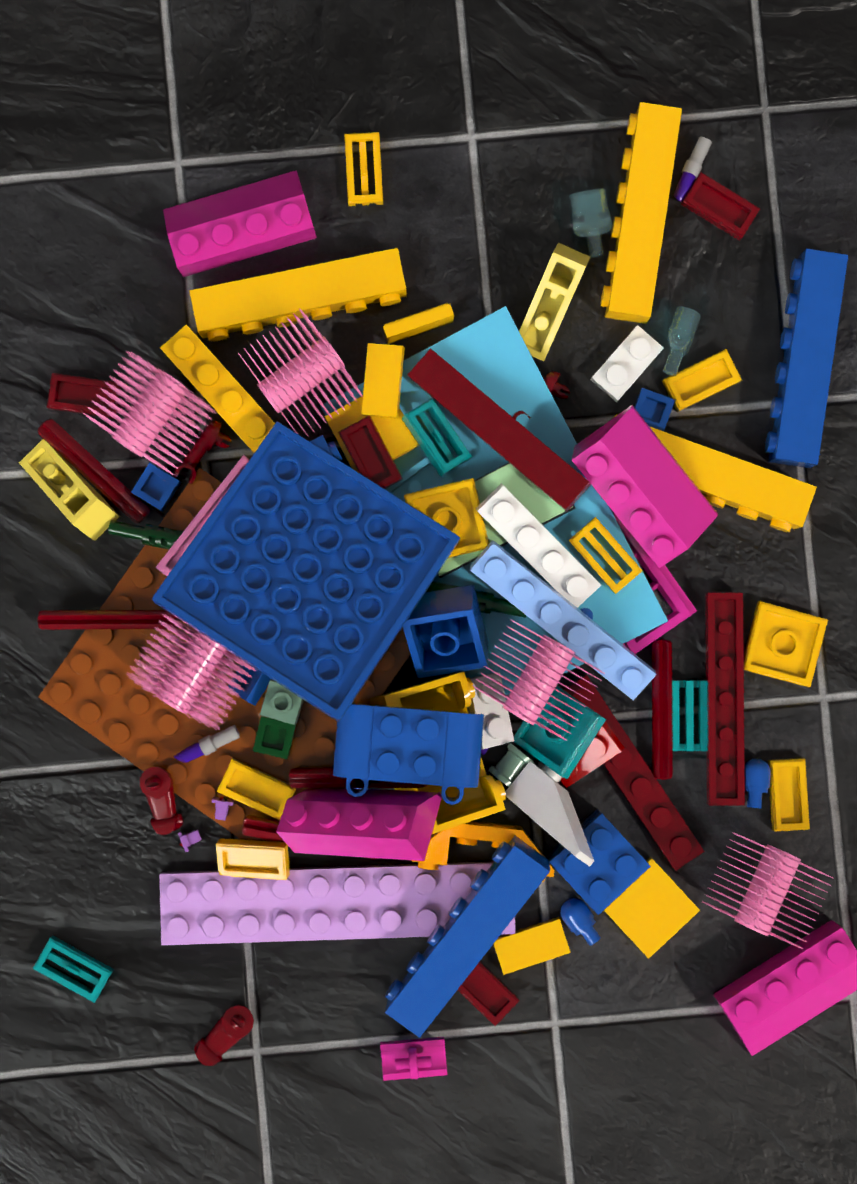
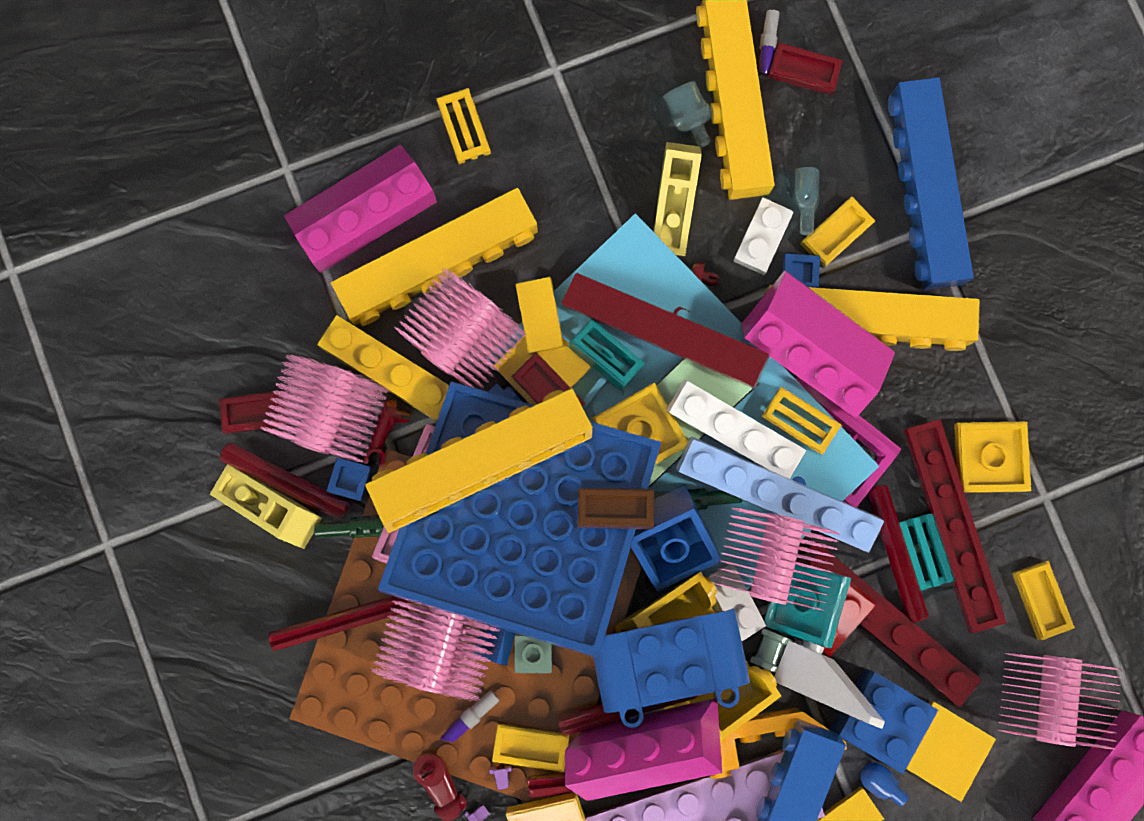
camera: 20 degrees left, 5 degrees down
dark green plate [253,716,297,759] -> none
yellow tile [383,303,454,344] -> none
blue cylinder [745,758,771,808] -> none
none -> yellow brick [365,388,592,534]
none -> reddish brown tile [578,488,654,529]

